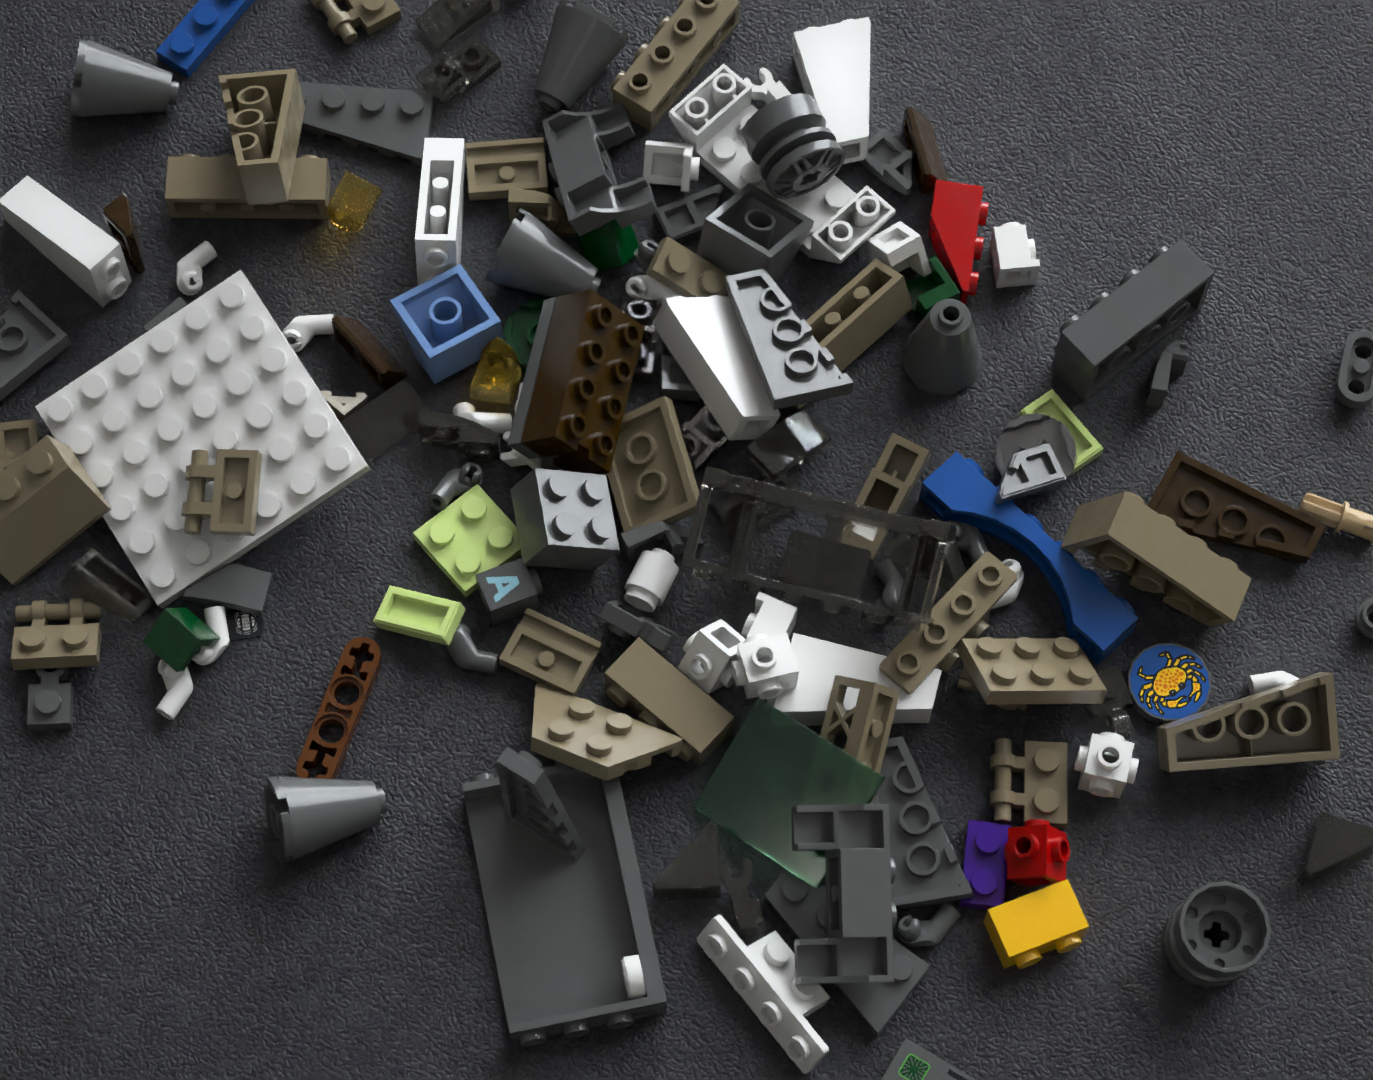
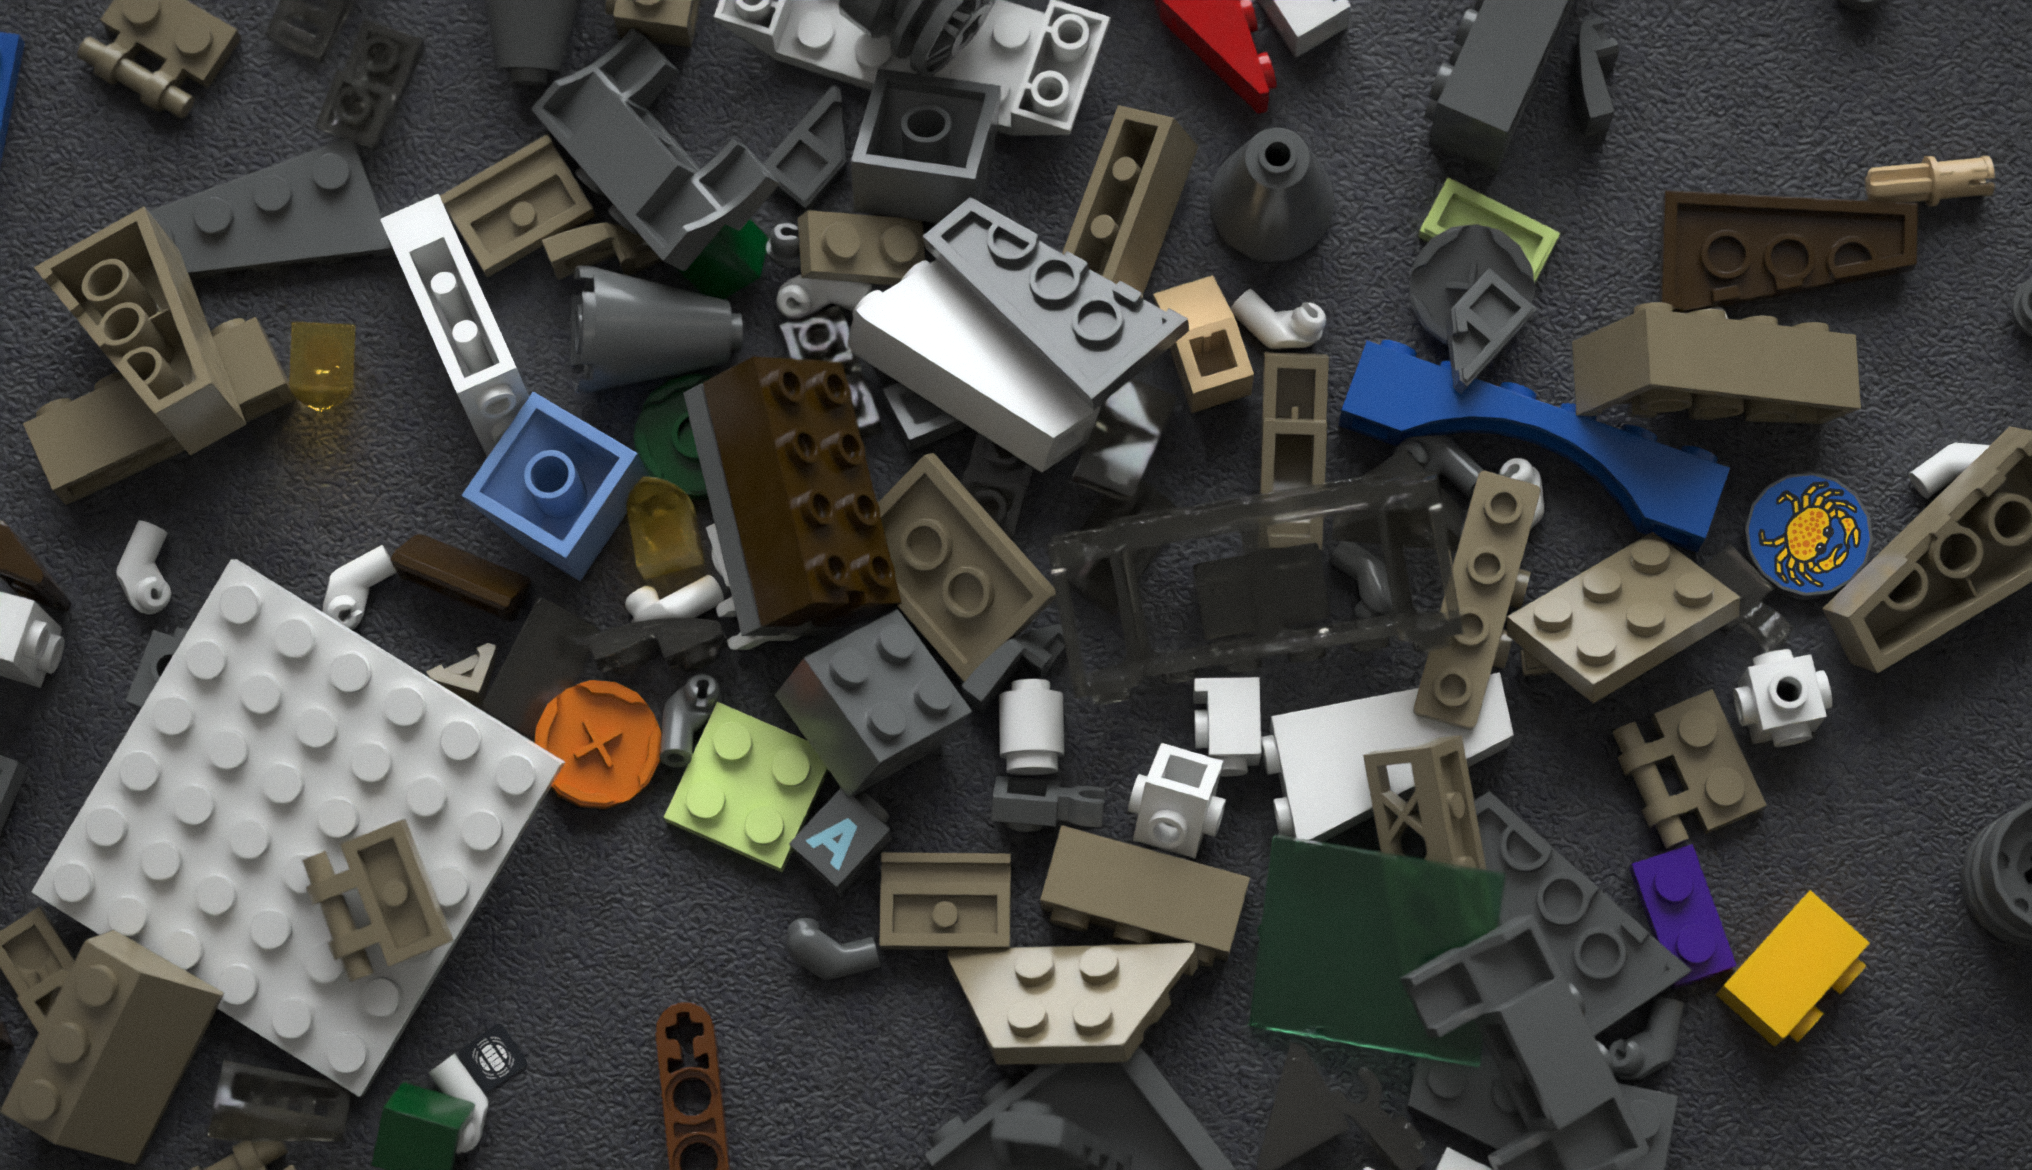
camera: 20 degrees left, 10 degrees up
dark grey slope [182,563,272,616] -> none
yellowish green tile [373,585,466,646] -> none
white bracket [643,140,700,192] -> none
white brick [731,633,799,699] -> none
white panel [867,221,931,277] -> none
dark green panel [906,256,960,323] -> none
red brick [1004,819,1070,887] -> none
none -> orange tile [534,680,661,809]
none -> tan slope [1153,276,1254,413]
none -> white arm [1231,289,1326,349]

